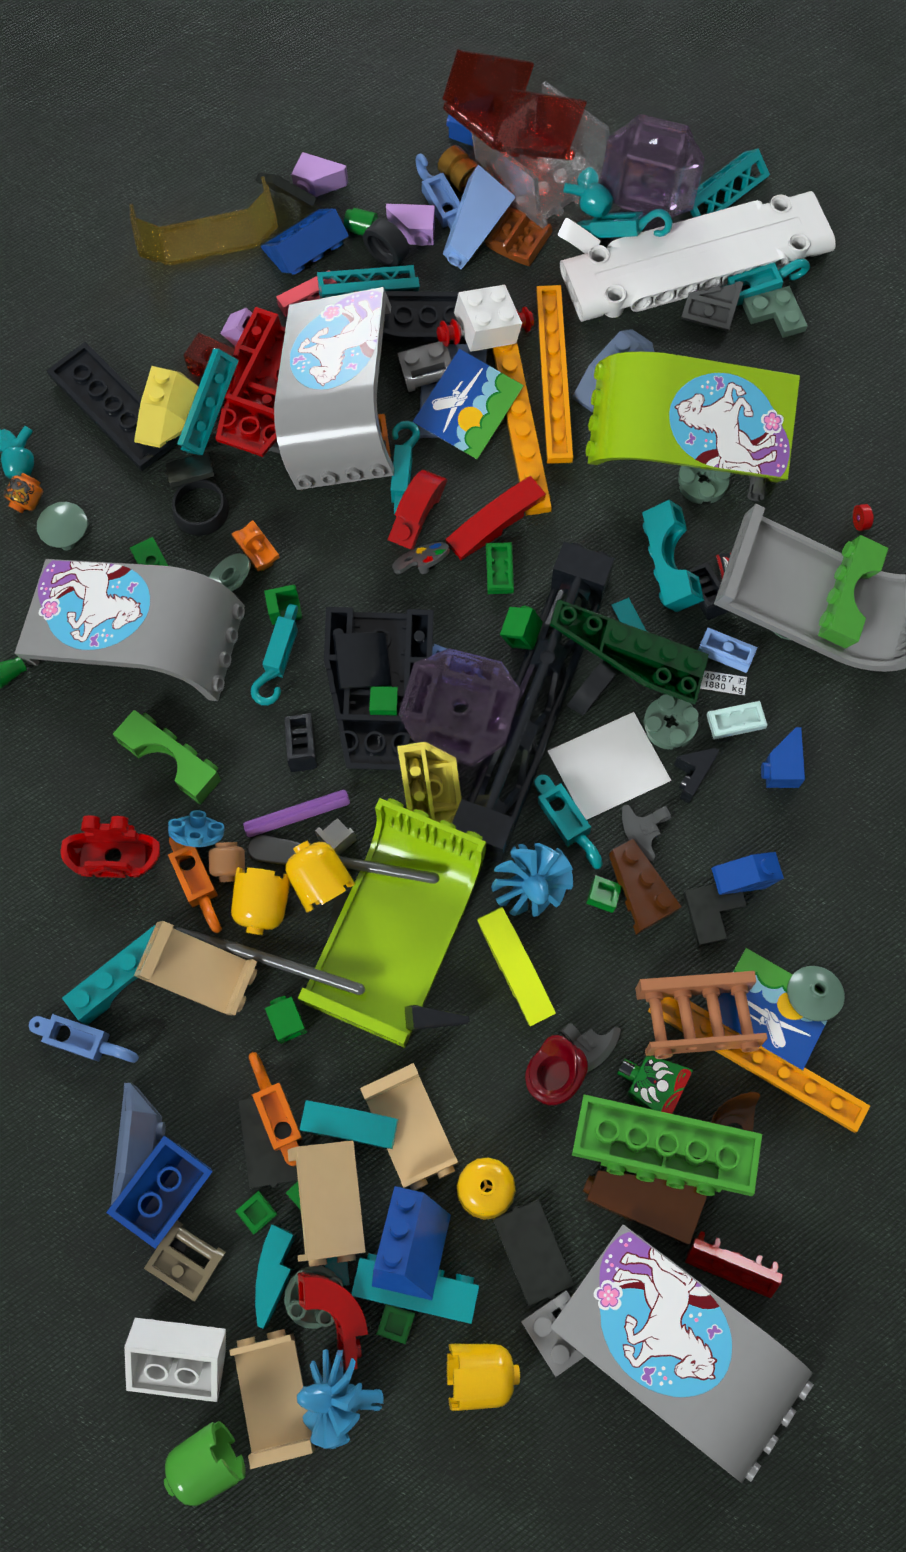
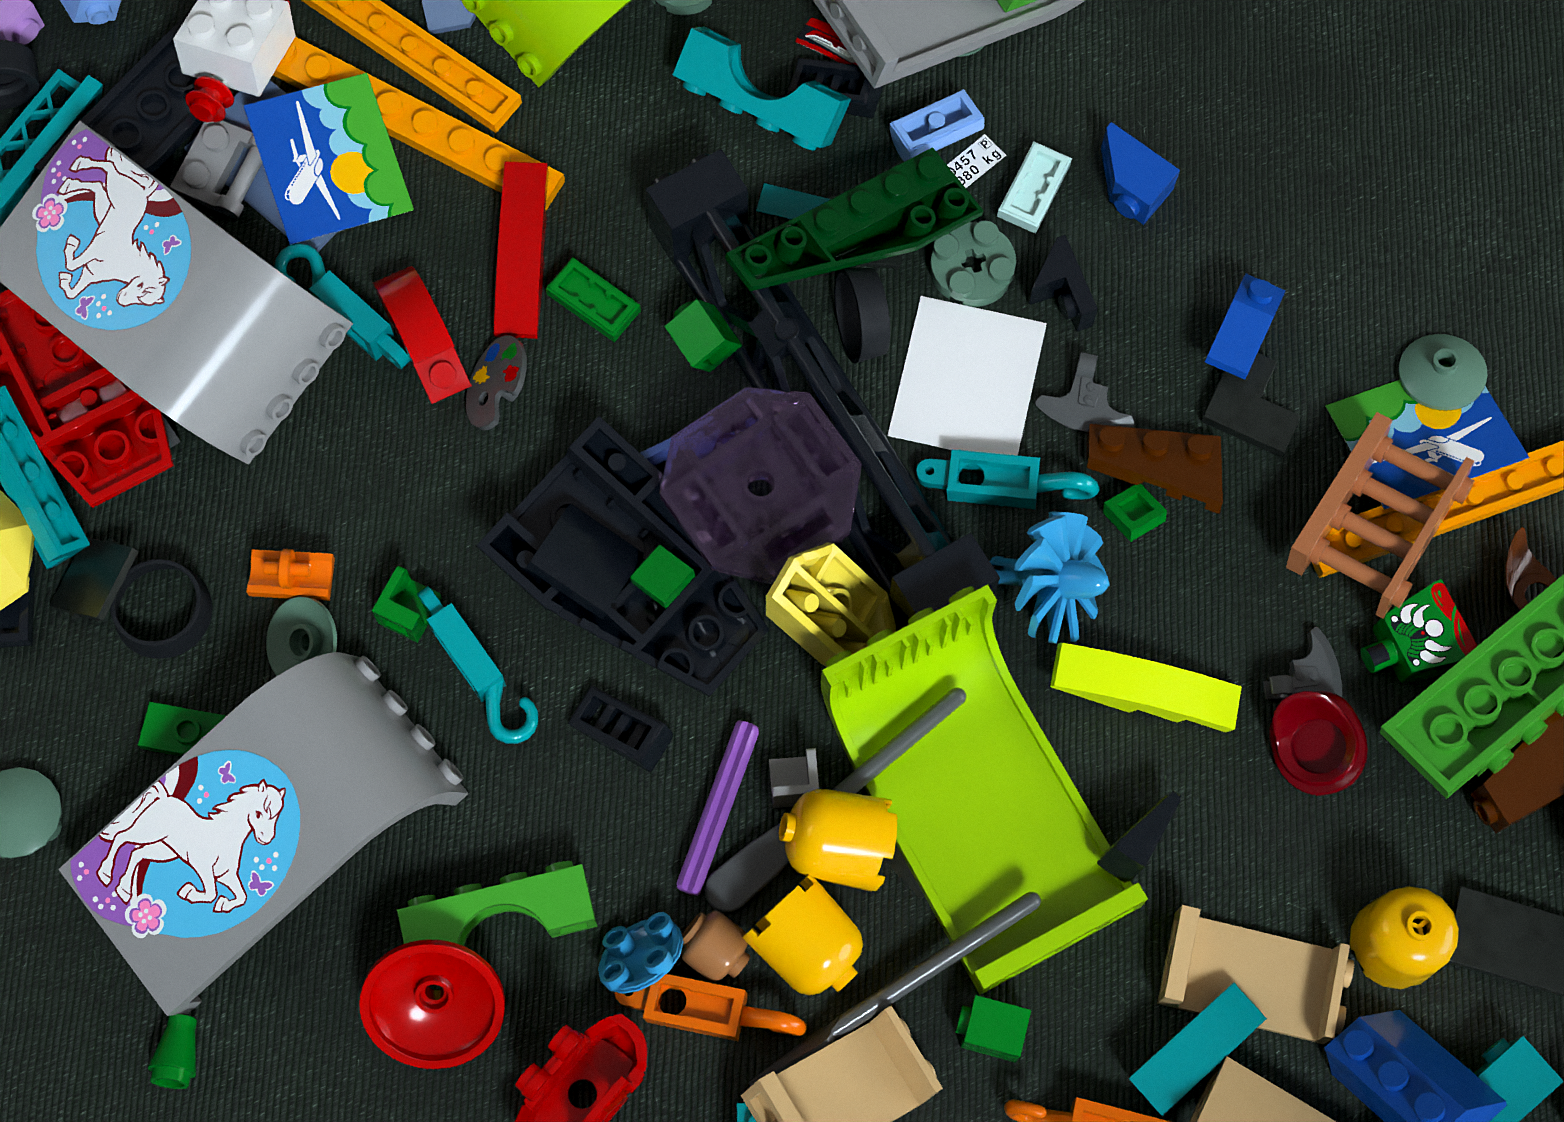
camera: 55 degrees left, 0 degrees up
none -> red dish [359,939,505,1069]

